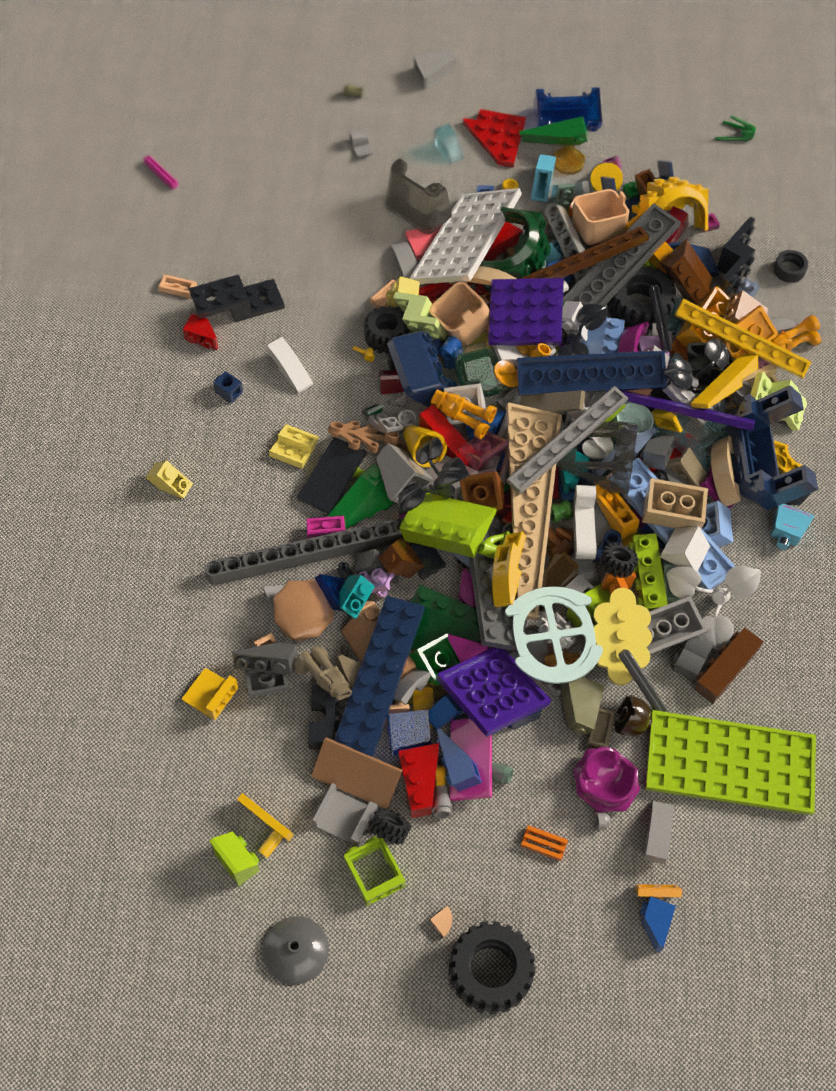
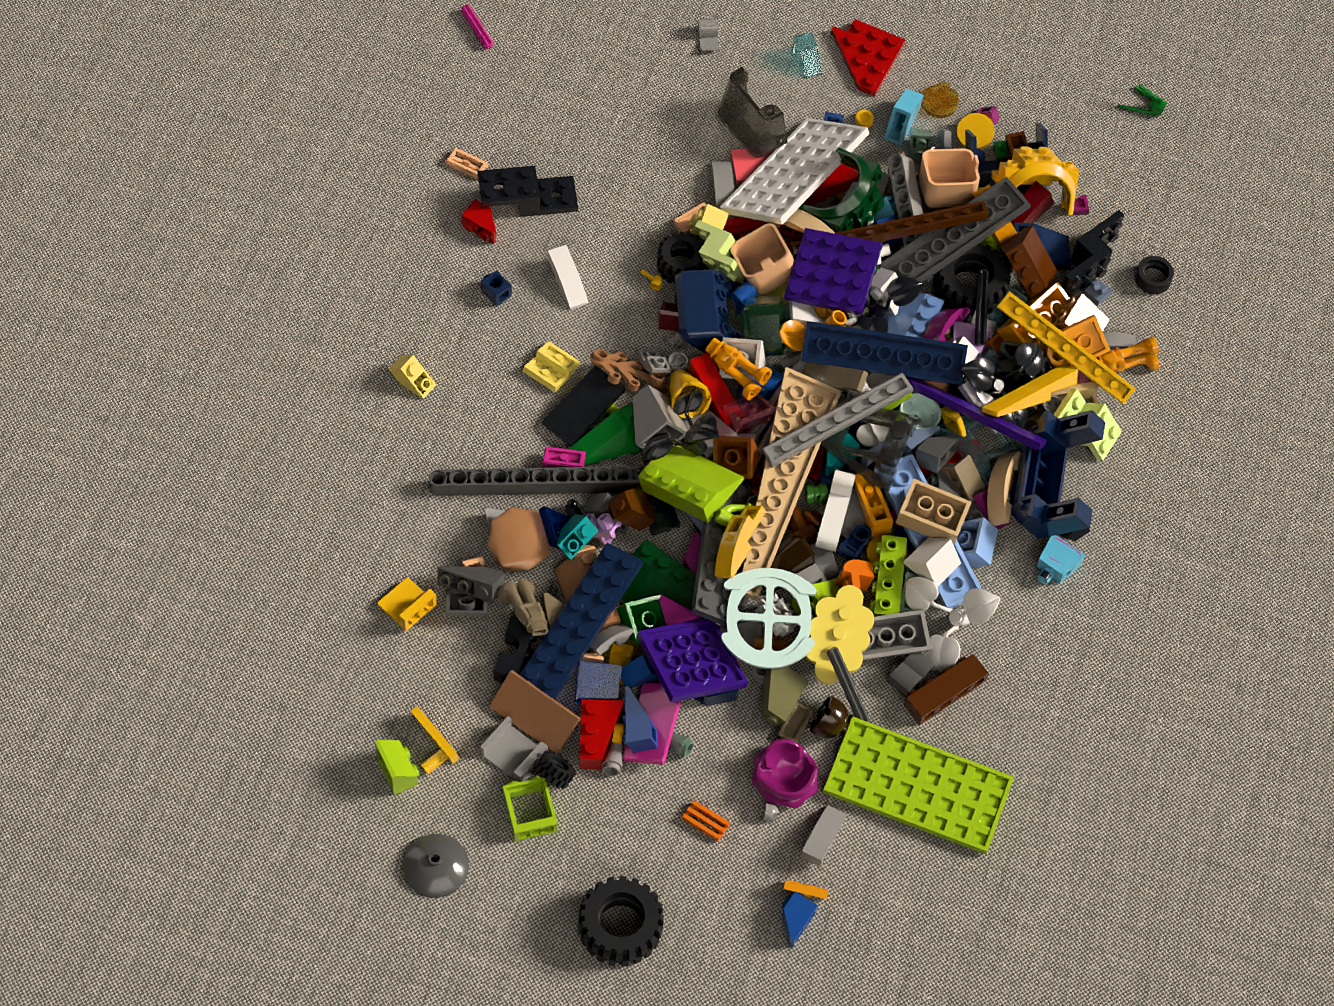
camera: 10 degrees right, 0 degrees up
dark green slope [362,404,384,417] -> none
light nougat tile [430,906,452,939] -> none
green wedge [519,116,589,145] -> none
clear blue windscreen [533,87,603,132] -> none
black tyre [600,543,639,578] -> none
yellow tile [774,441,802,474] -> none

